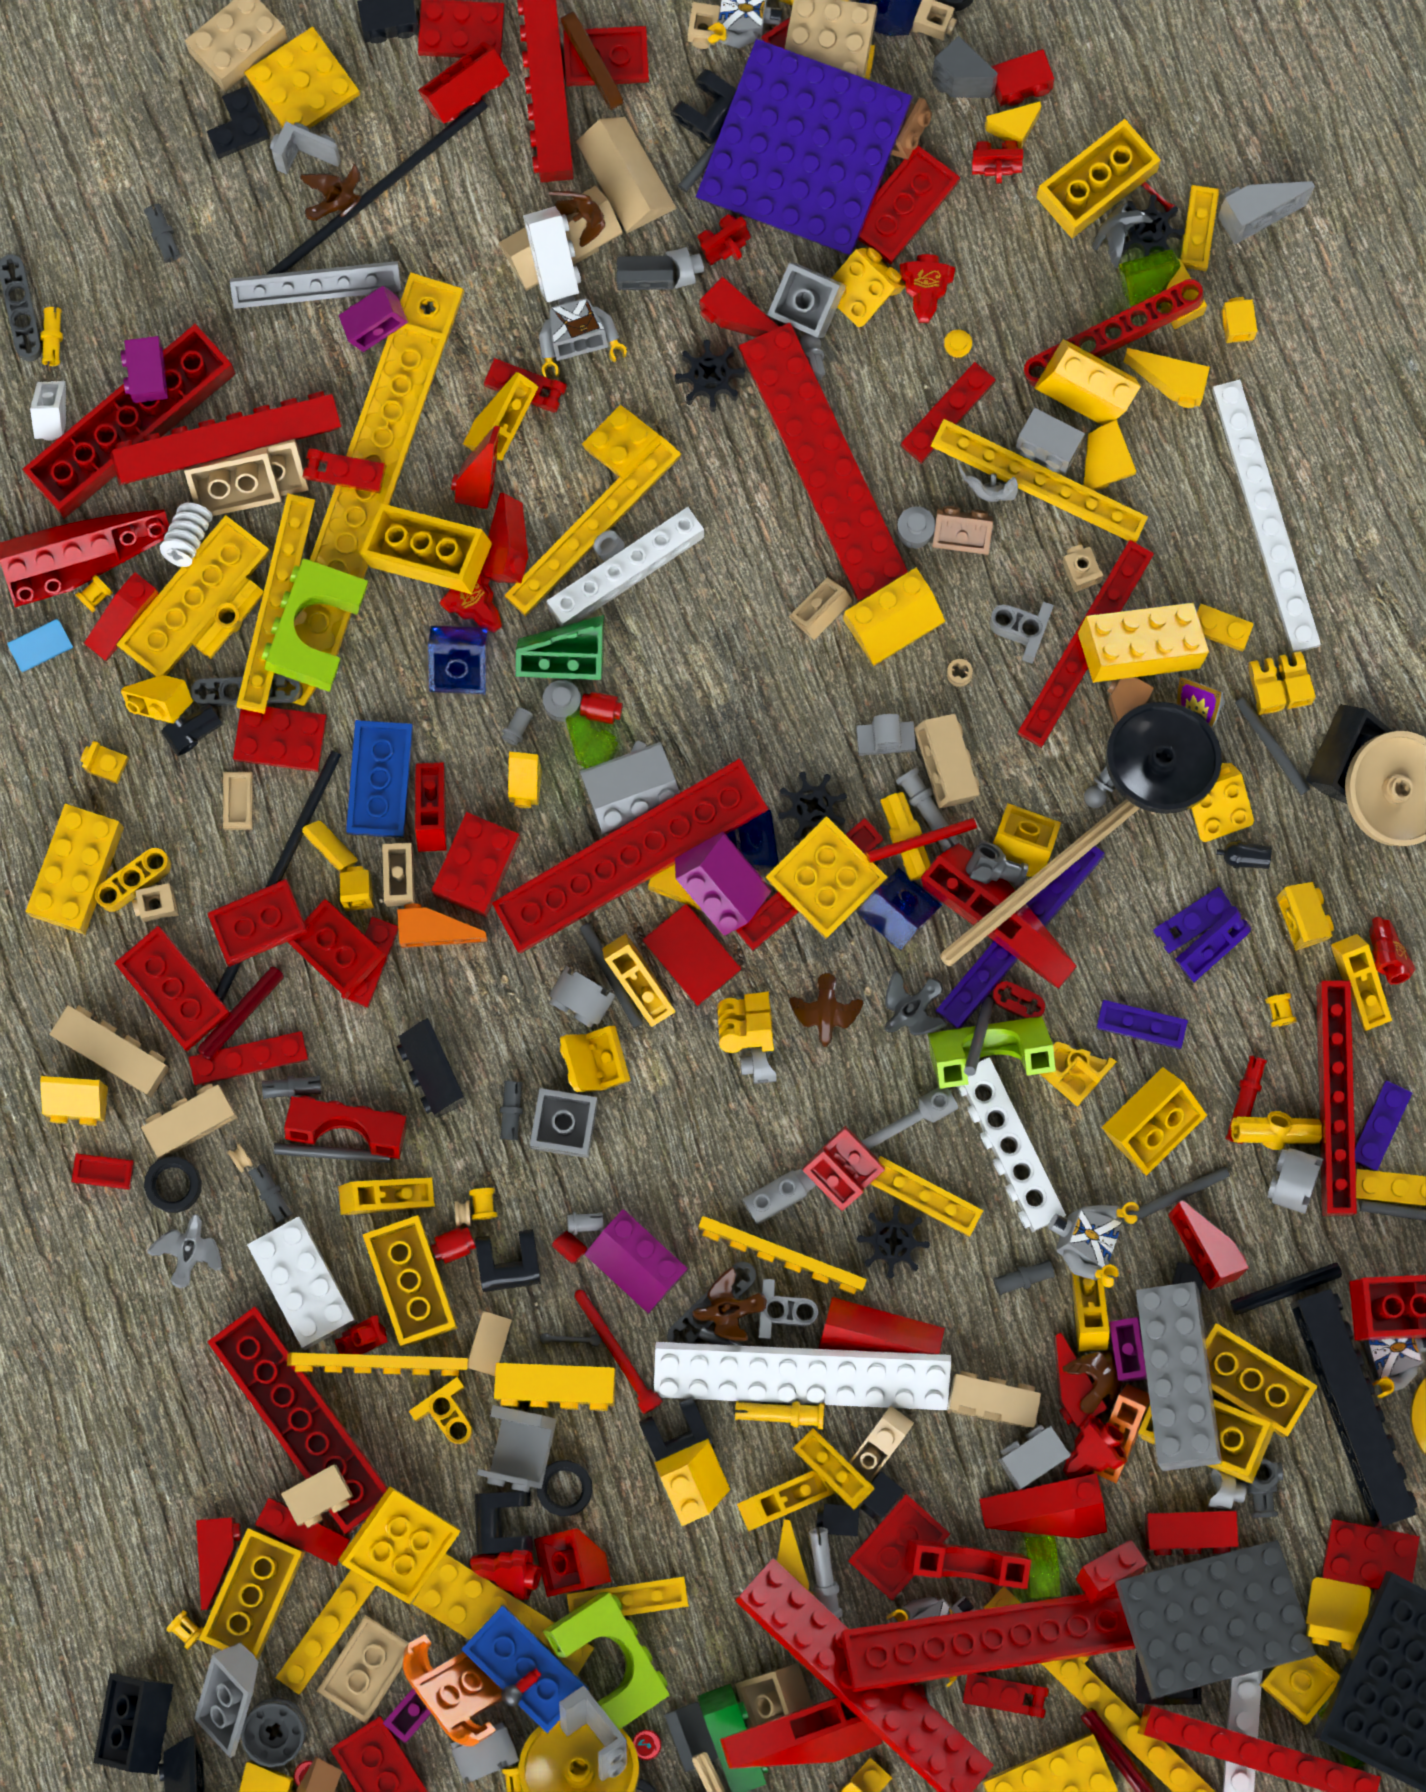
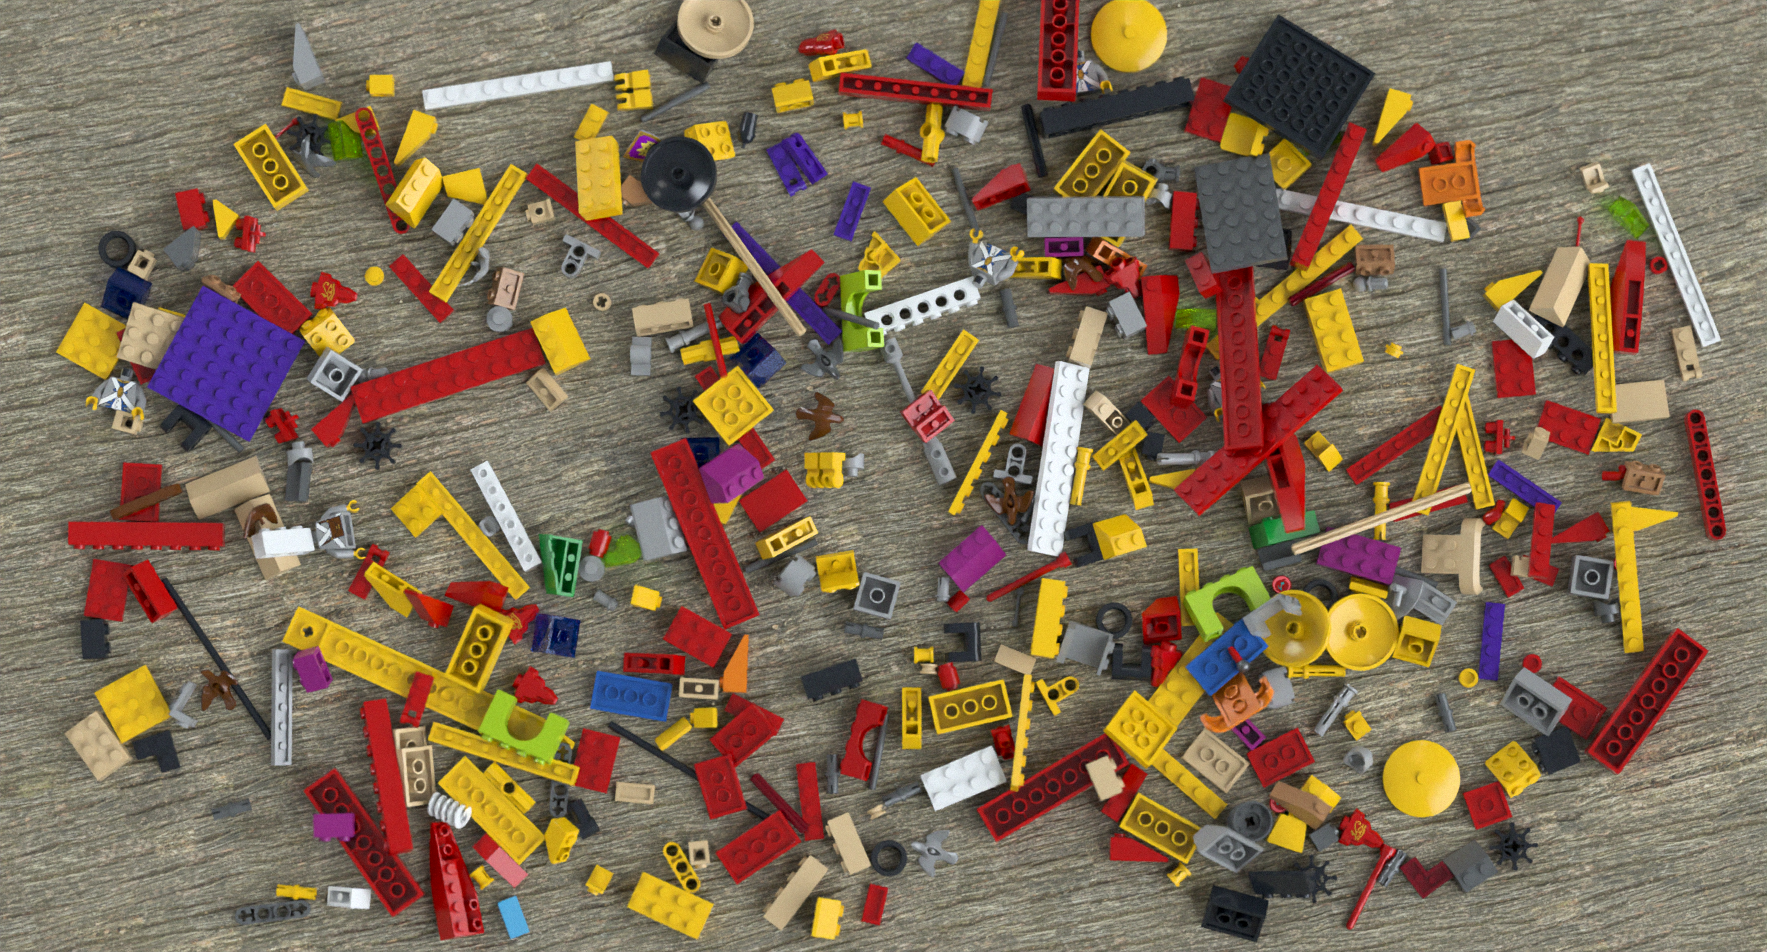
camera: 90 degrees left, 5 degrees up
none -> red rock [512,666,558,705]

